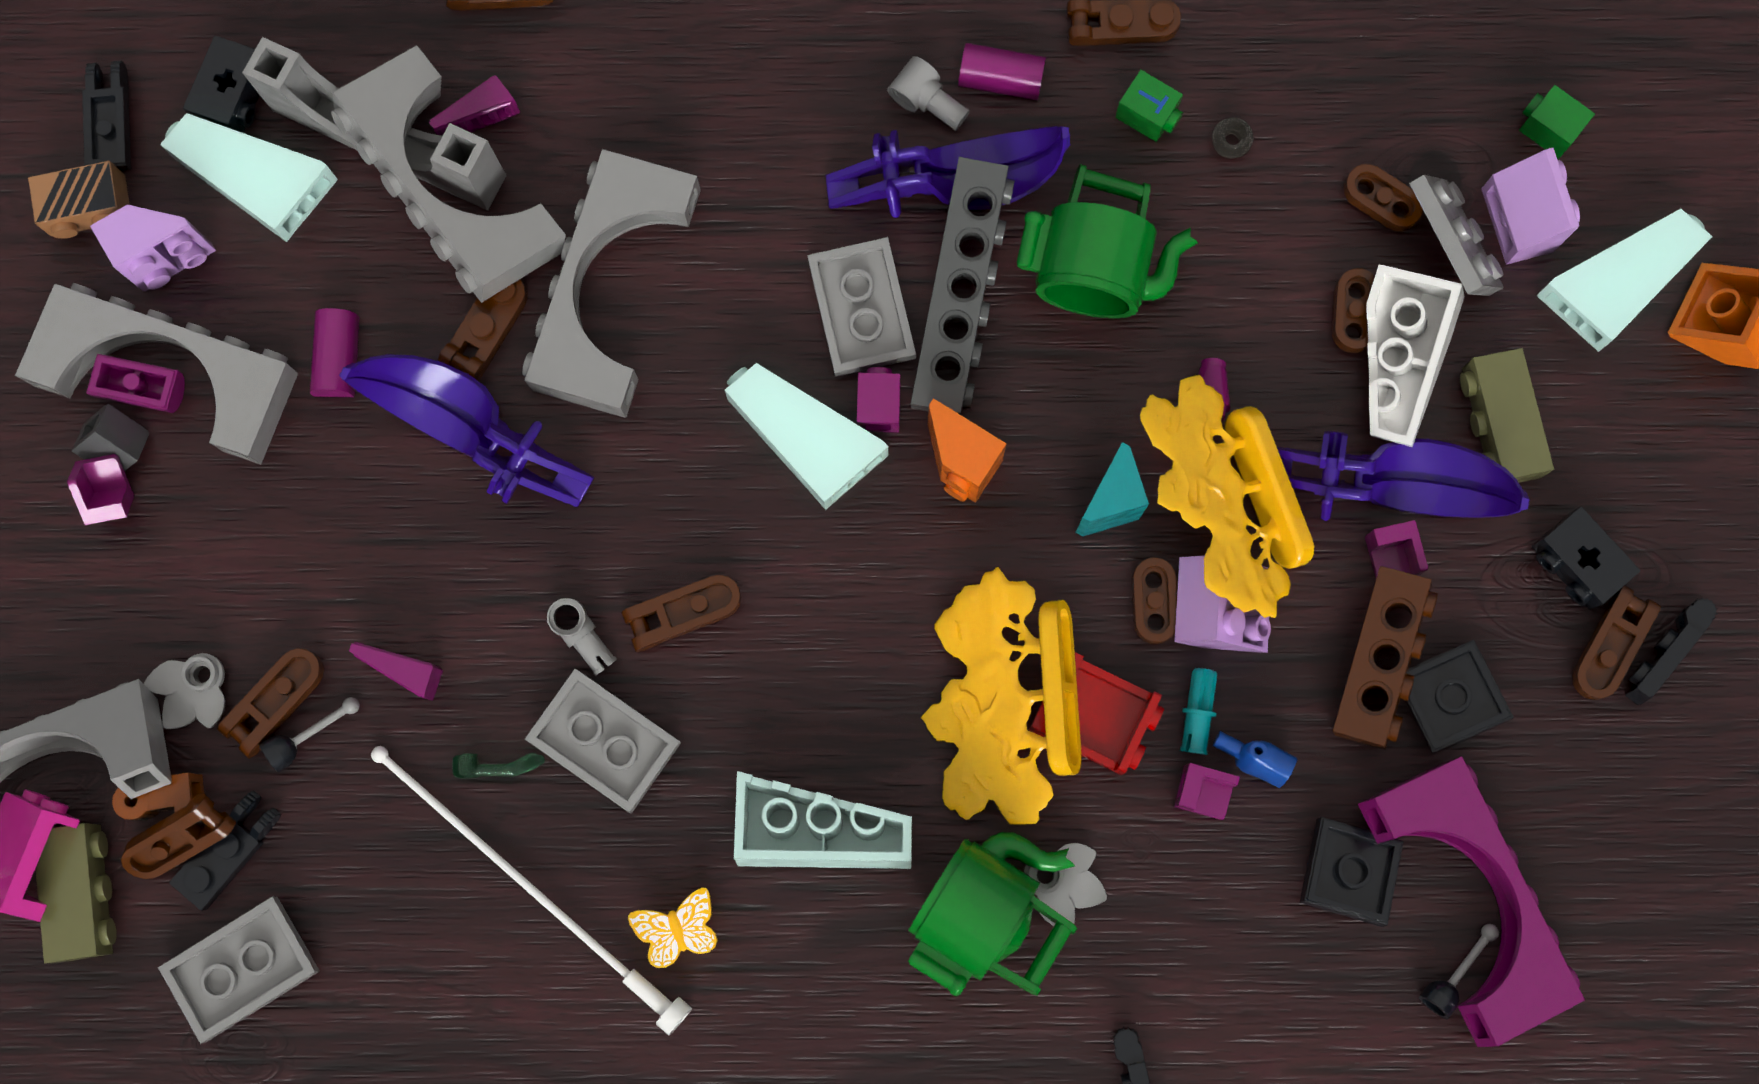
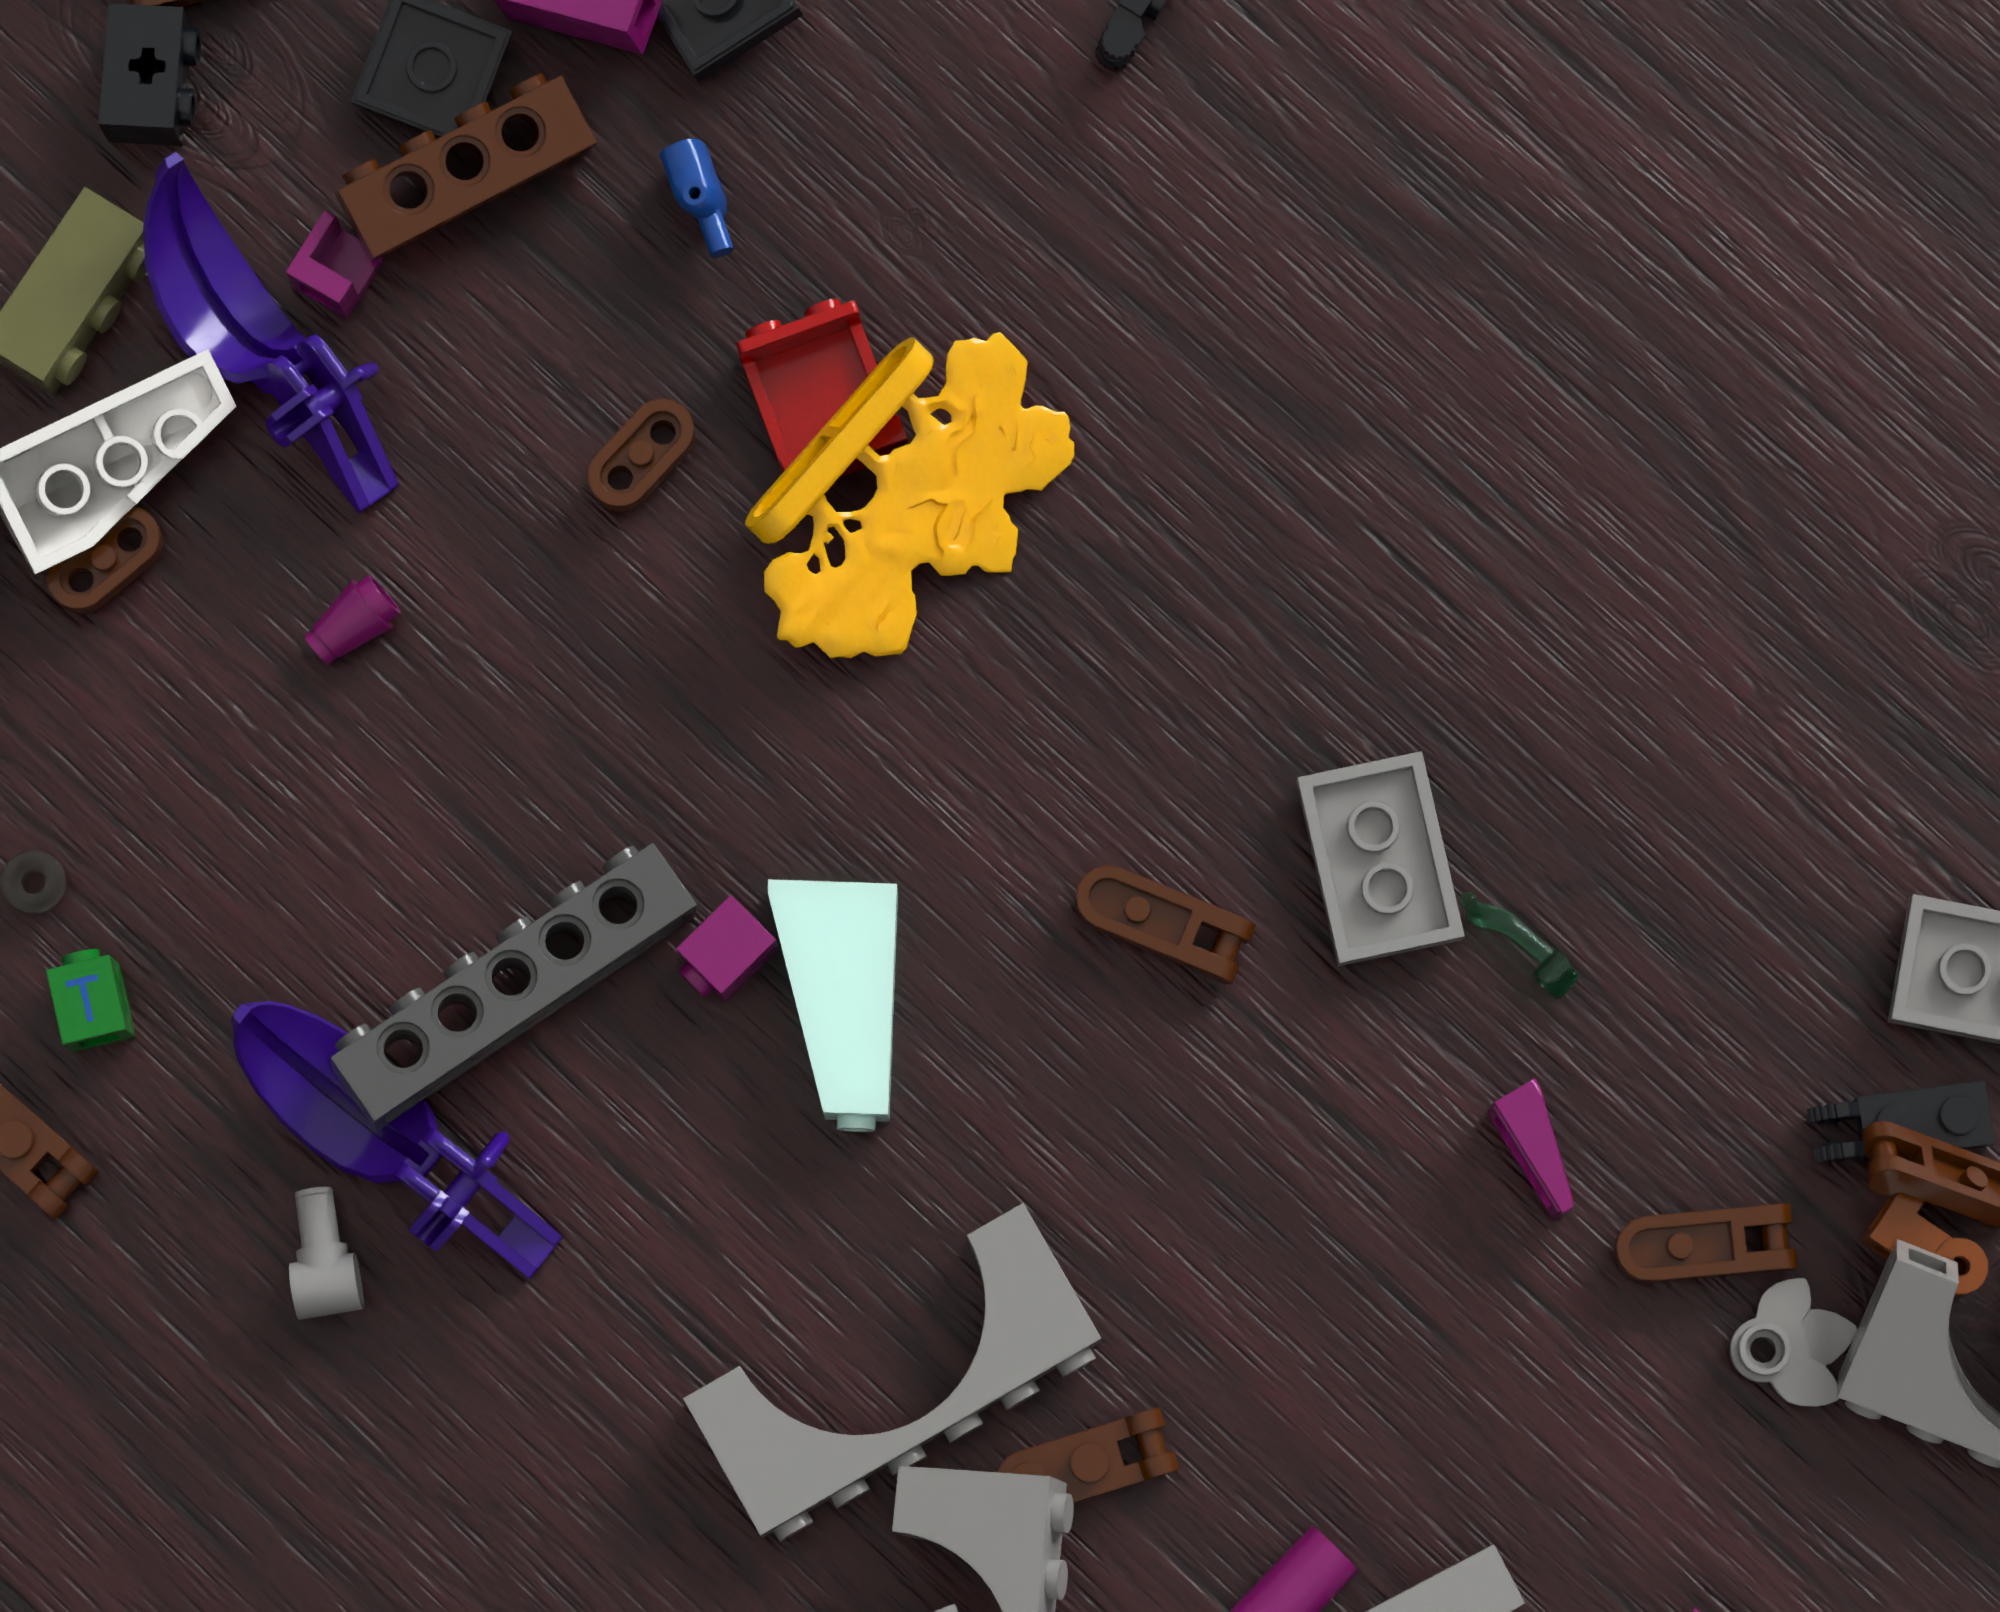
camera: 140 degrees left, 0 degrees up
hinge [259,697,360,773] -> none
dark purple piece [339,354,594,507] -> none
white piece [371,746,692,1035] -> none
light grey pin [547,598,617,676] -> none
animal [628,888,718,968] -> none
light aqua wedge [734,771,912,869] -> none
light grey plate [807,237,916,377] -> none
green piece [908,832,1077,996] -> none
orange slope [928,398,1006,503] -> none
magenta brick [958,43,1046,100] -> none
green piece [1016,164,1198,319] -> none
light grey plate [1024,843,1107,926] -> none
teal slope [1075,442,1149,537] -> none
yellow plant [1140,375,1314,618] -> none
magenta panel [1173,763,1240,820] -> none
lavender slope [1175,555,1271,653] -> none
teal axle [1180,668,1217,755] -> none

